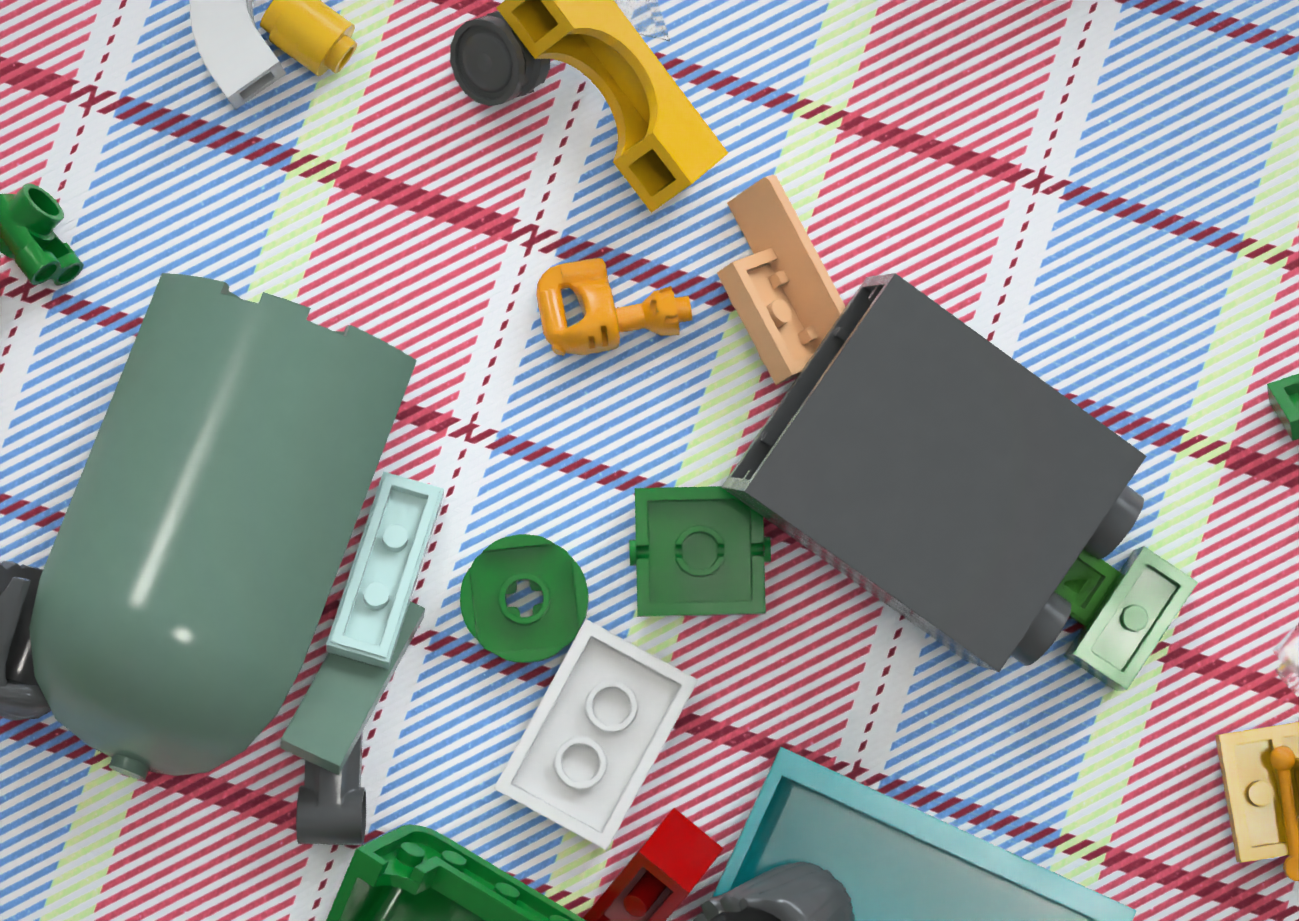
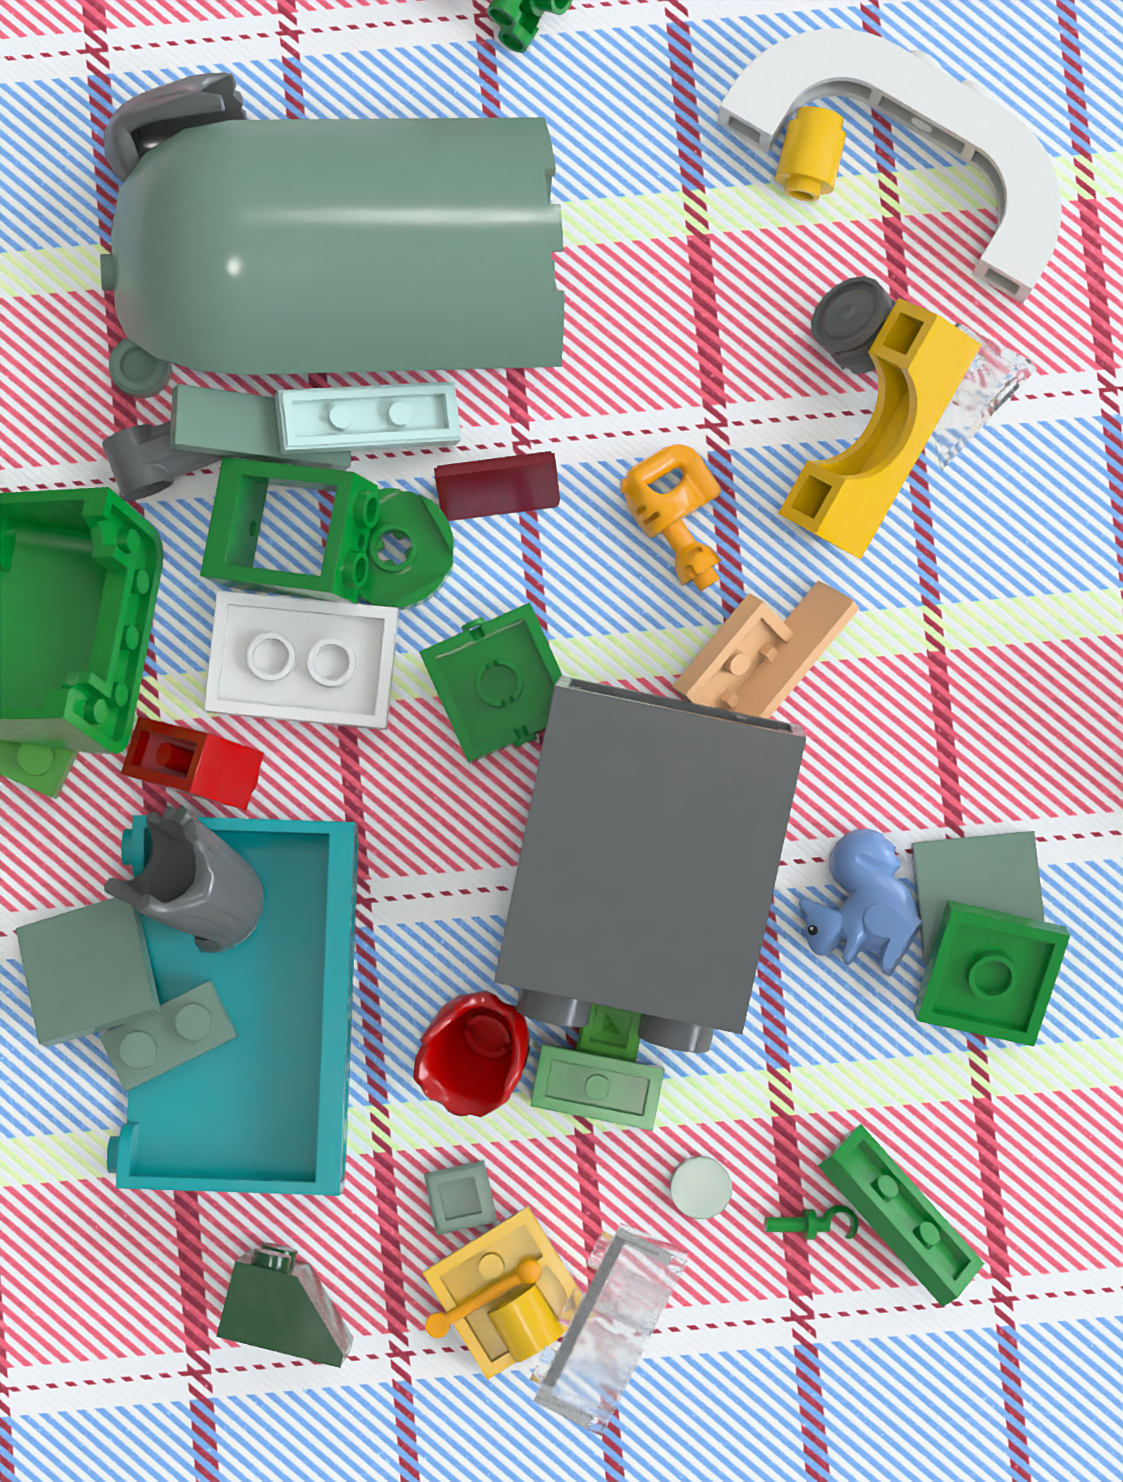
camera: 70 degrees right, 0 degrees up
none -> sand green tile [109,338,172,399]
none -> green window [200,457,380,604]
none -> red hair [413,990,530,1118]
none -> sand green tile [424,1160,497,1235]
none -> dark red slope [434,451,560,521]
none -> tile [670,1156,732,1219]
none -> medium blue animal [799,829,923,977]
none -> sand green tile [911,831,1045,964]
none -> green plate [913,900,1071,1047]

